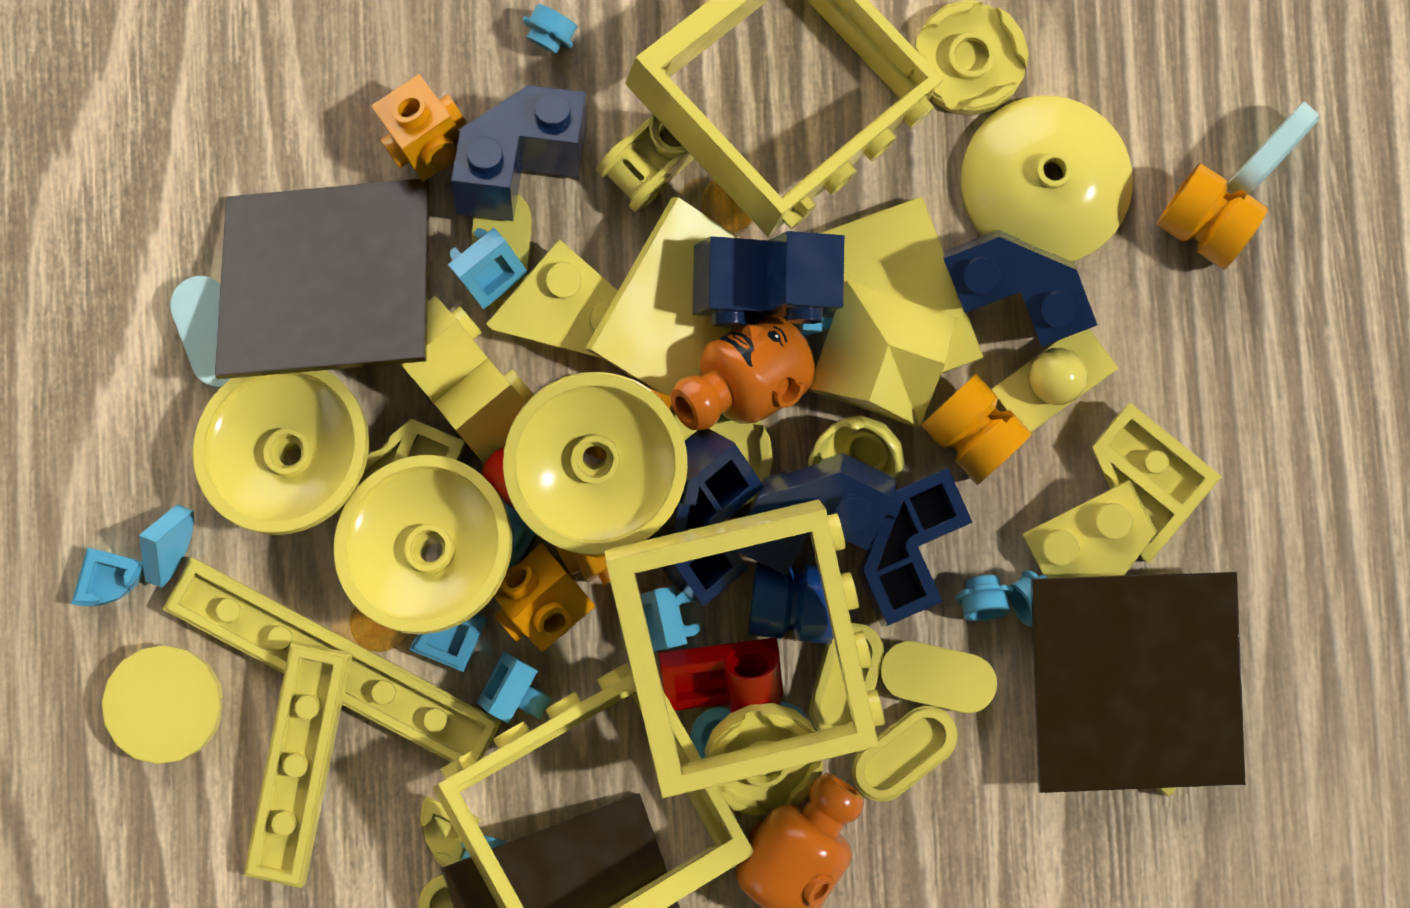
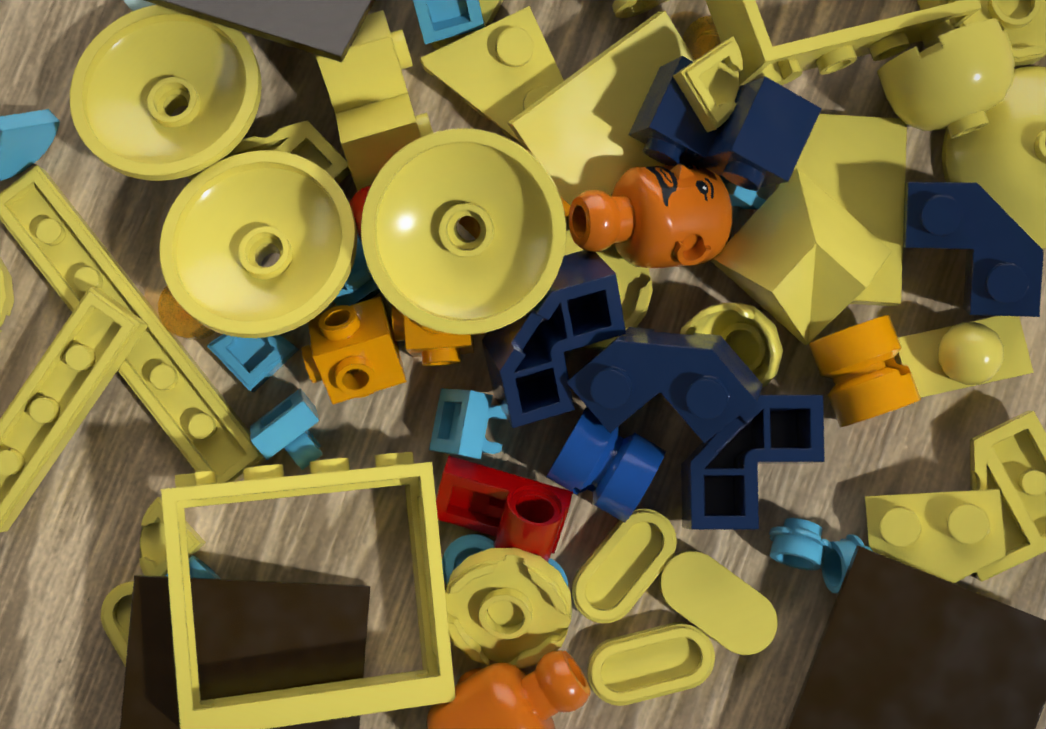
camera: 30 degrees right, 0 degrees up
light yellow window [604,499,885,799] -> none
none -> light yellow tile [673,36,743,132]
none -> light yellow cylinder [877,18,1015,138]

